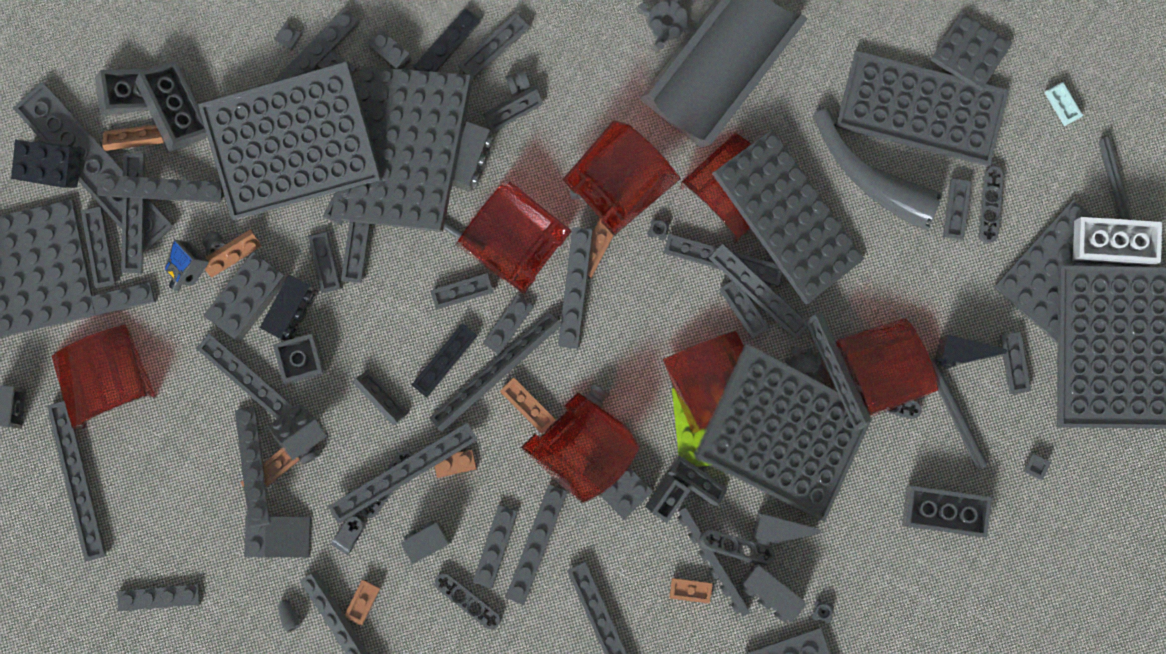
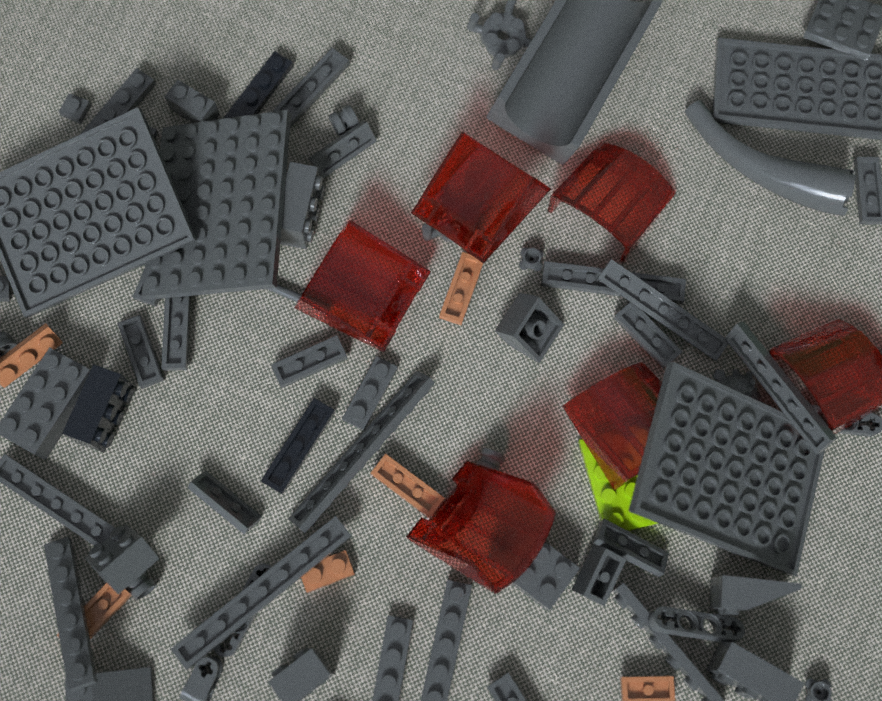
camera: 10 degrees left, 10 degrees down
dark grey brick [273,334,326,385] -> none
dark grey plate [558,227,593,349] -> none
dark grey plate [712,129,864,305] -> none
none -> dark grey slope [495,293,564,363]

